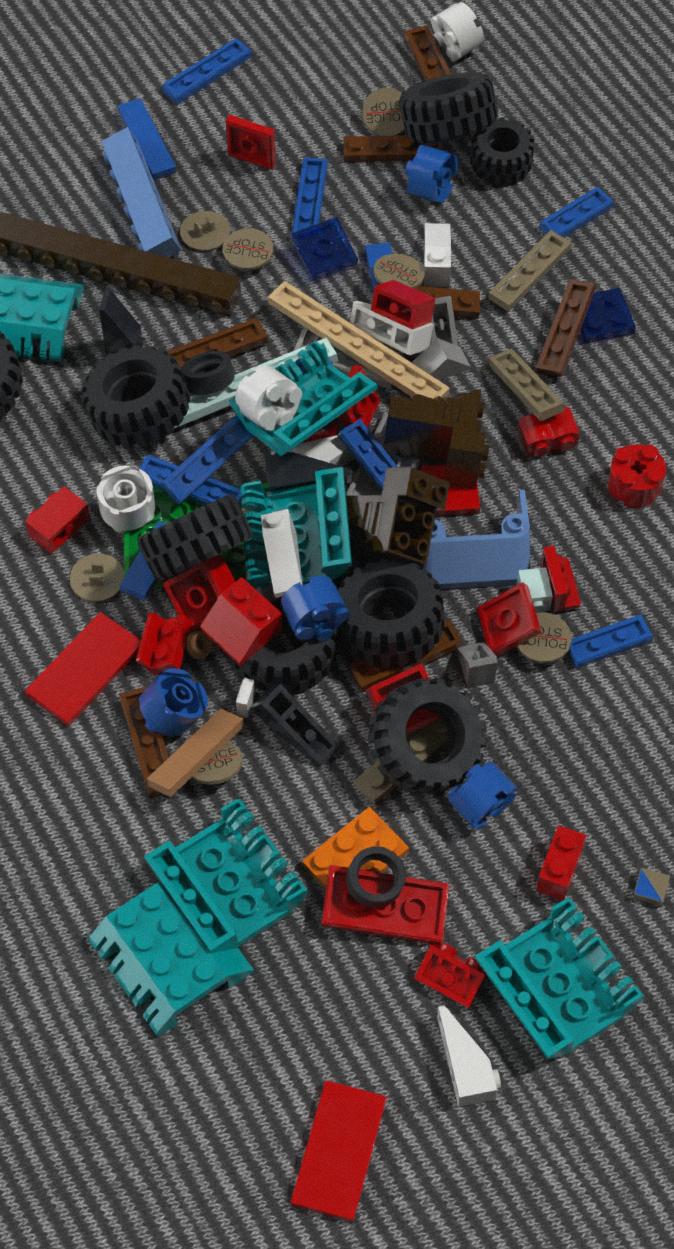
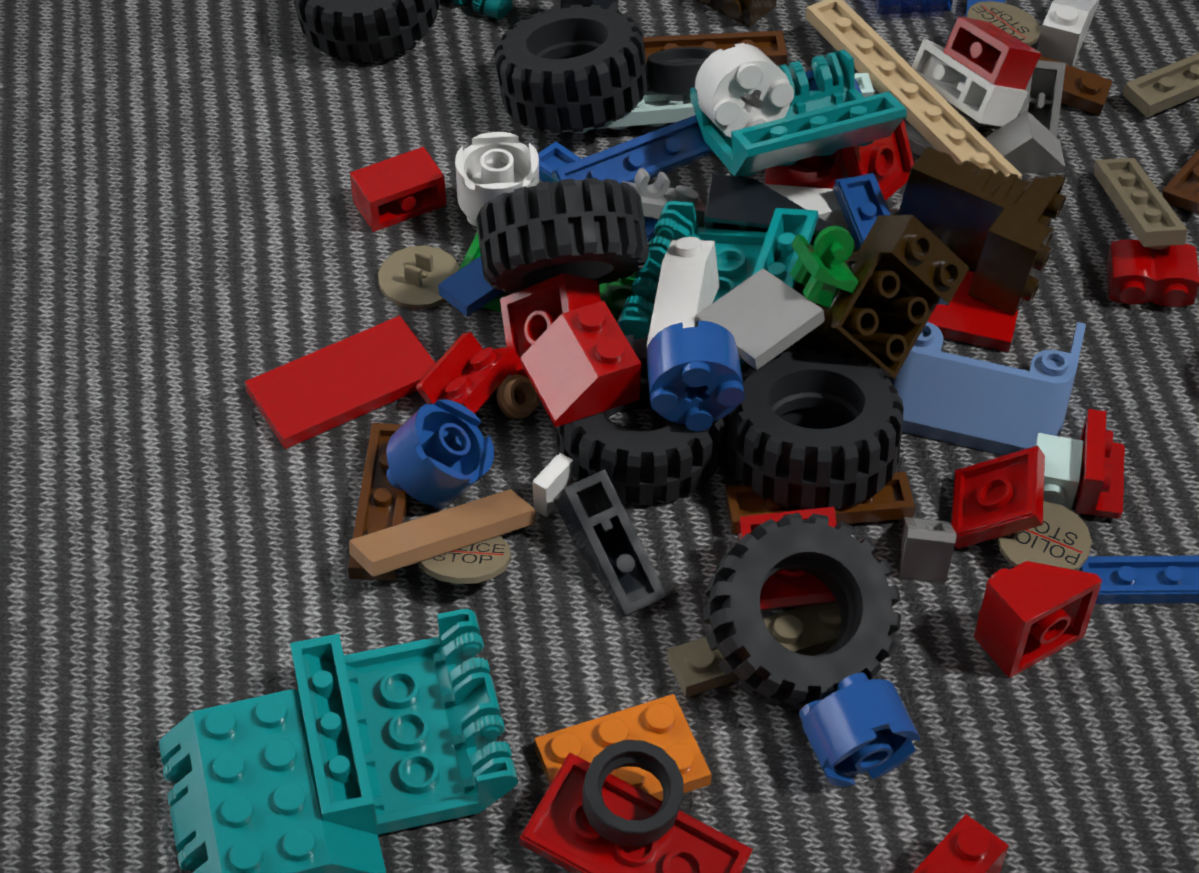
camera: 20 degrees right, 10 degrees down
none -> light grey plate [622,168,706,226]
none -> light grey tile [695,269,825,370]
none -> green hips [790,226,859,307]
none -> red slope [974,561,1102,678]

